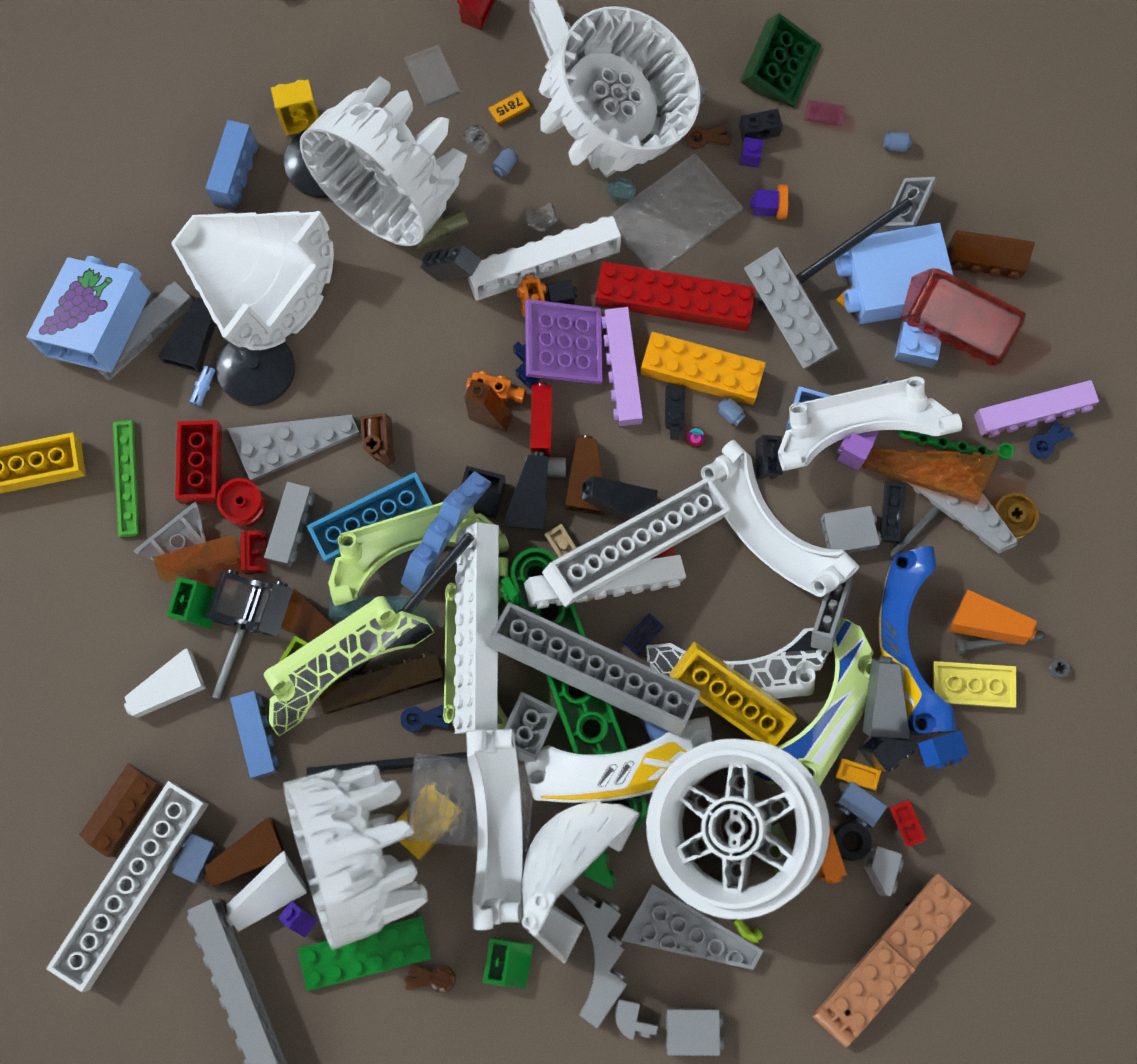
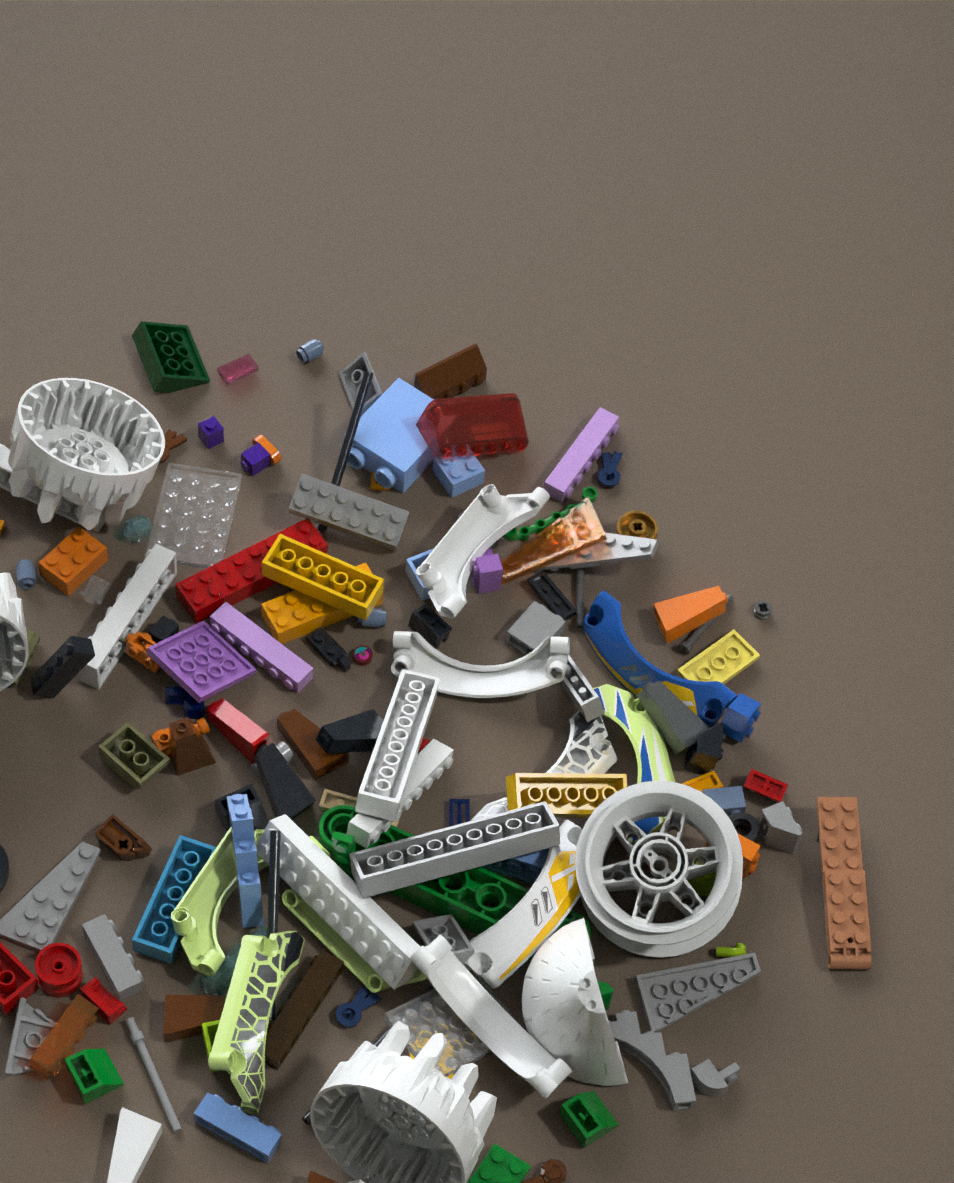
camera: 50 degrees left, 20 degrees down
black window [204,569,293,637] -> none
light grey brick [666,1008,724,1056] -> none
black brick [739,108,783,143] -> none
none -> orange brick [38,526,108,596]
none -> olive brick [98,722,170,789]
none -> yellow brick [262,534,384,621]

